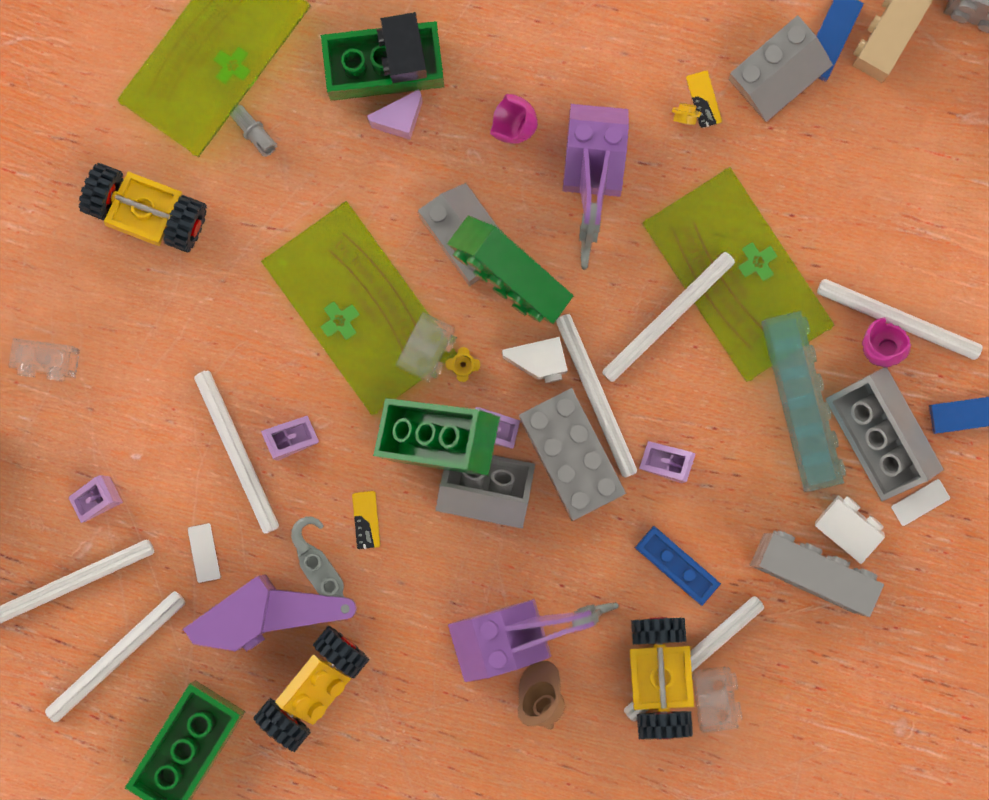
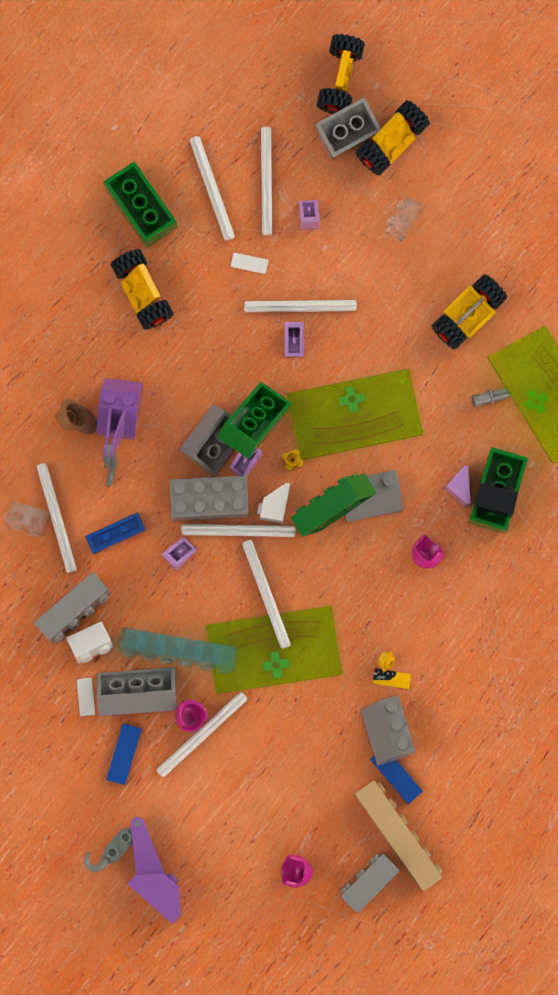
camera: 115 degrees right, 5 degrees down
medium lavender slope [183,517,357,651] -> none
yellow sticker [352,491,380,549] -> none
clear brick [396,312,458,383] -> none
medium lavender slope [562,104,629,270] -> none
plate [630,617,694,740] -> none

